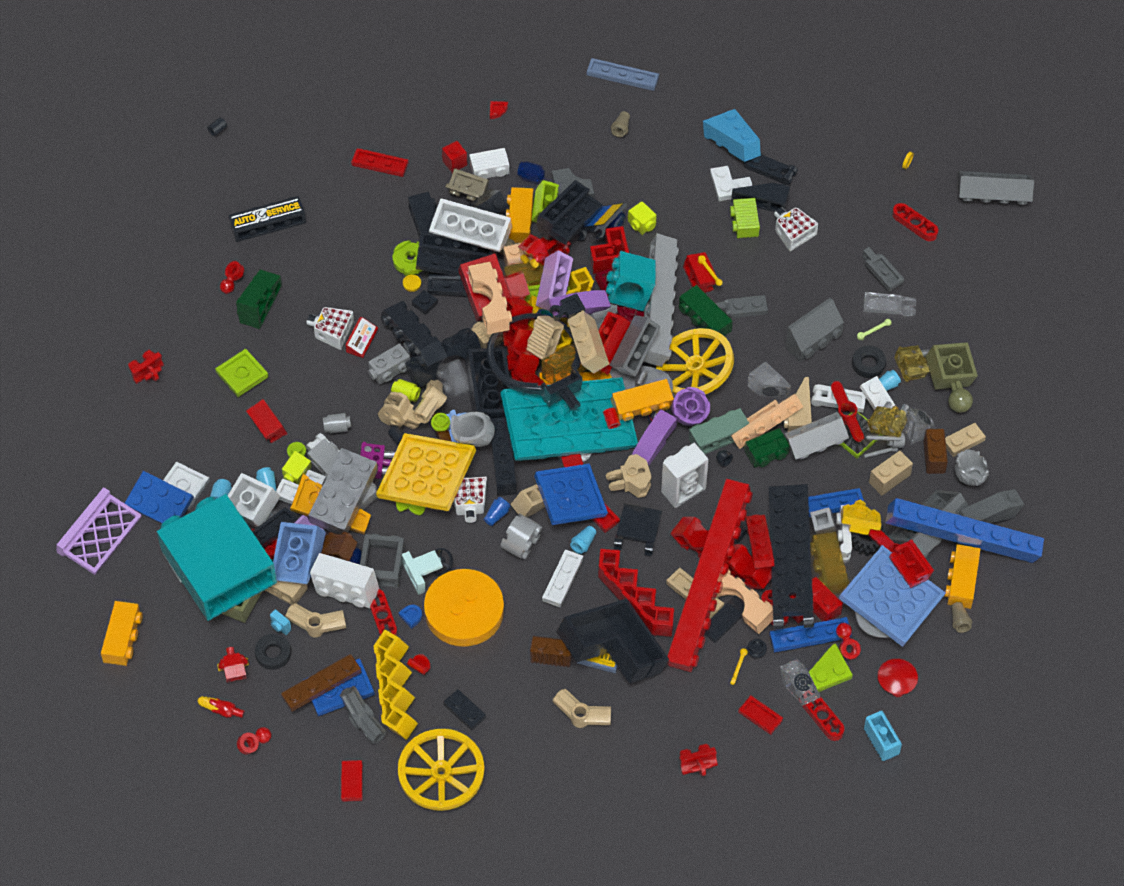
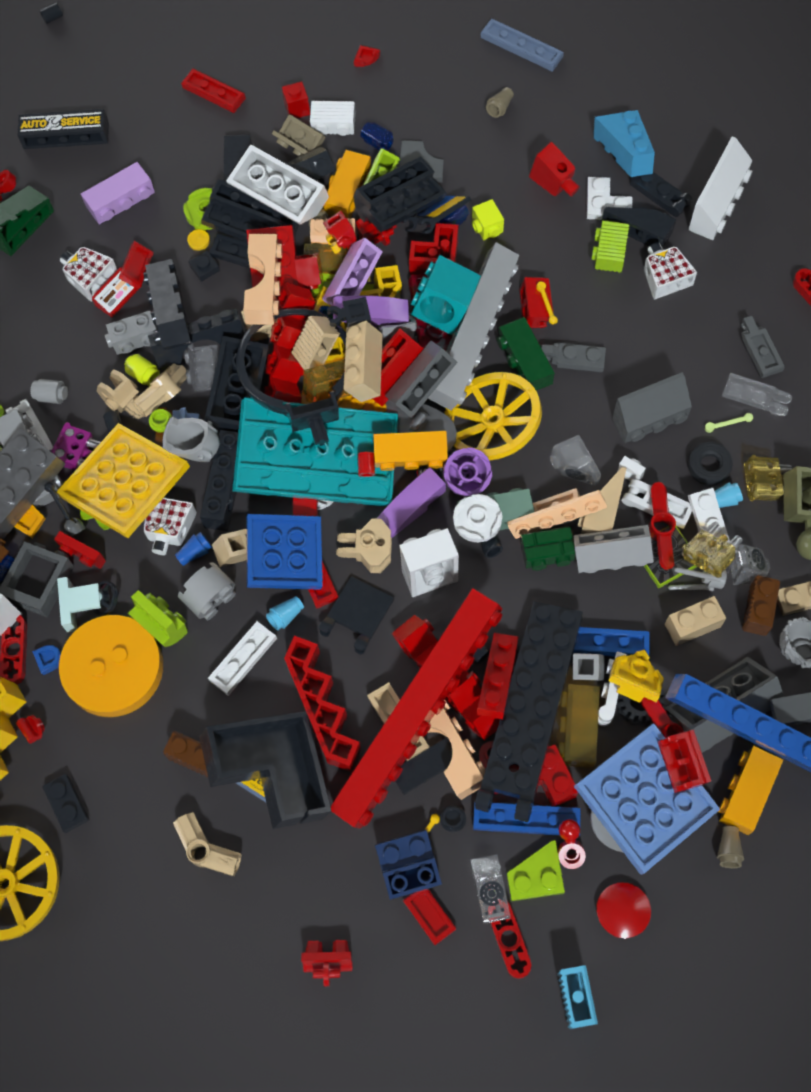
camera: 20 degrees right, 10 degrees up
none -> hinge [44,482,86,537]
none -> red plate [55,531,106,569]
none -> lavender brick [81,162,155,224]
none -> red tile [118,241,154,289]
none -> lime brick [128,590,188,647]
none -> dark blue brick [375,830,442,900]
none -> white tile [453,494,503,543]
none -> red torso [529,142,580,197]
none -> white plate [617,456,646,481]
none -> white slope [689,137,753,240]

